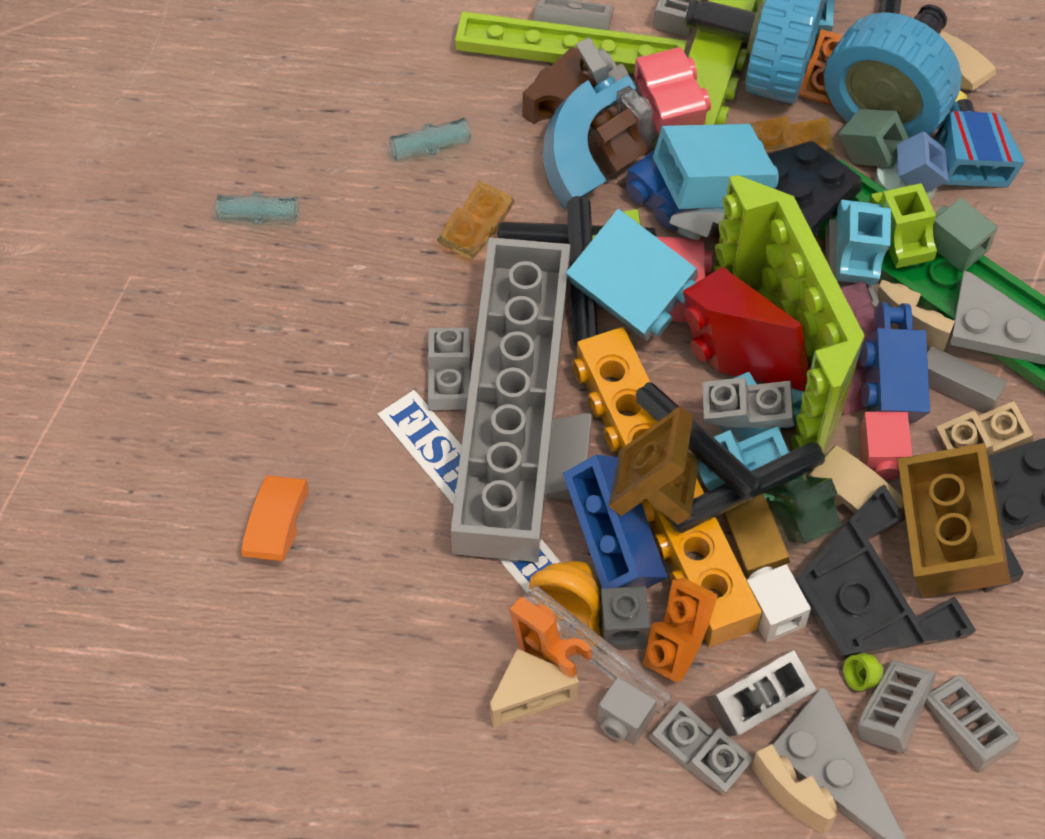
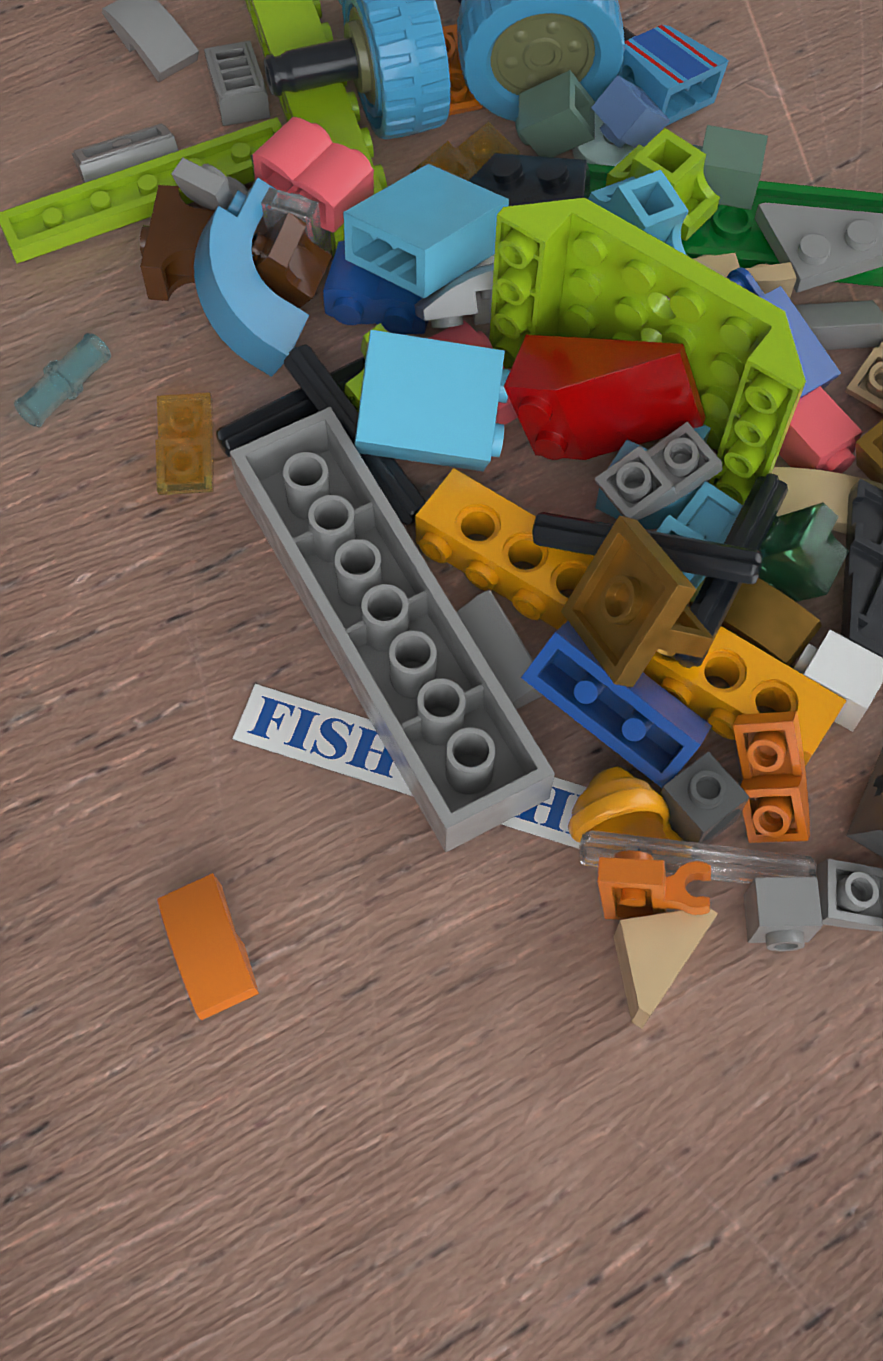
camera: 35 degrees left, 5 degrees up
light grey slope [428,327,470,410] -> none

